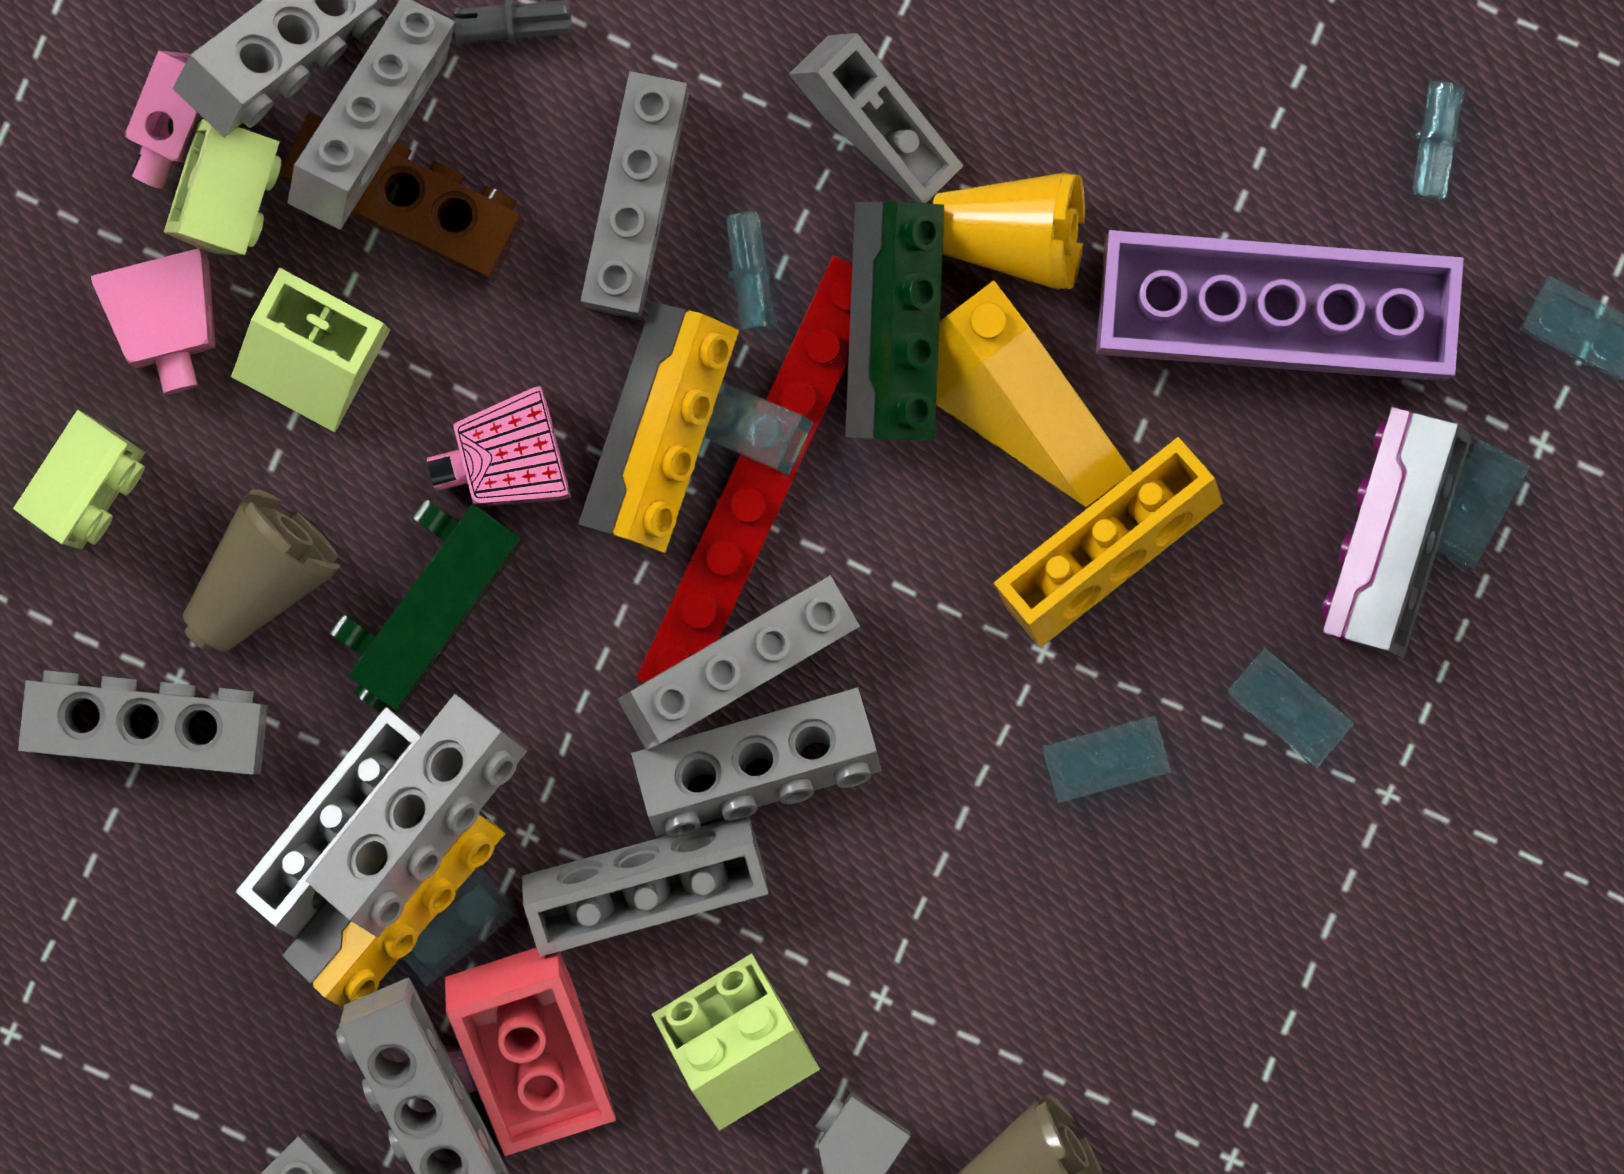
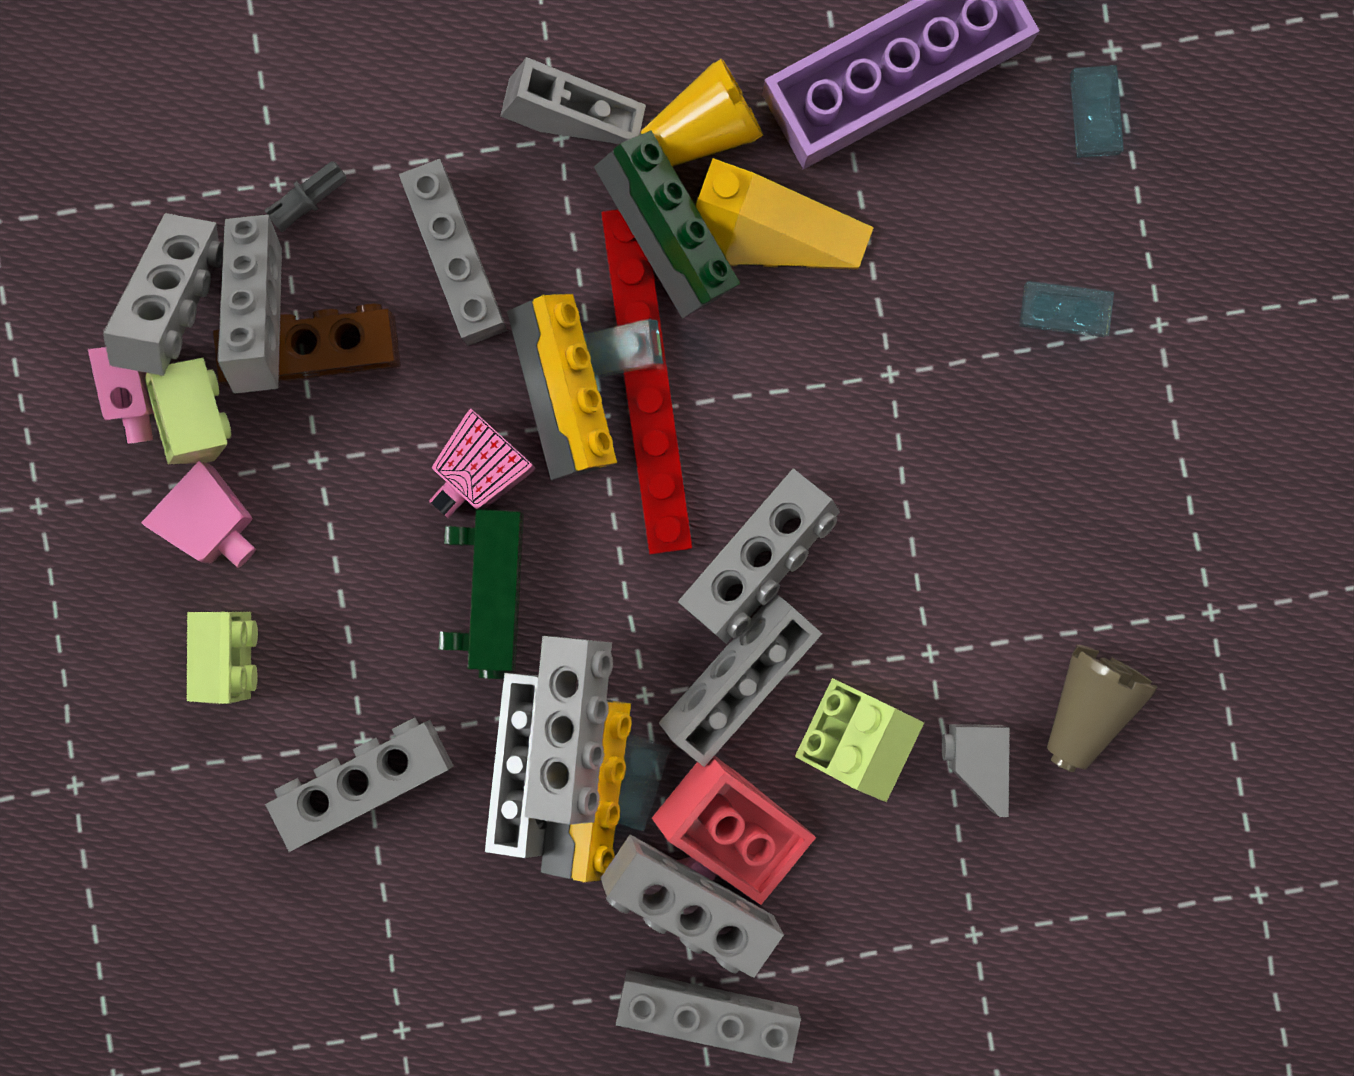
camera: 40 degrees left, 0 degrees up
dark tan cone [183,489,340,653] -> none
yellowish green slope [231,267,390,432] -> none
light grey brick [617,575,860,750] -> none
clear light blue axle [726,211,777,330] -> none
yellow brick [994,437,1223,648] -> none
clear light blue plate [1041,715,1171,803] -> none
piece [1321,407,1473,659] -> none

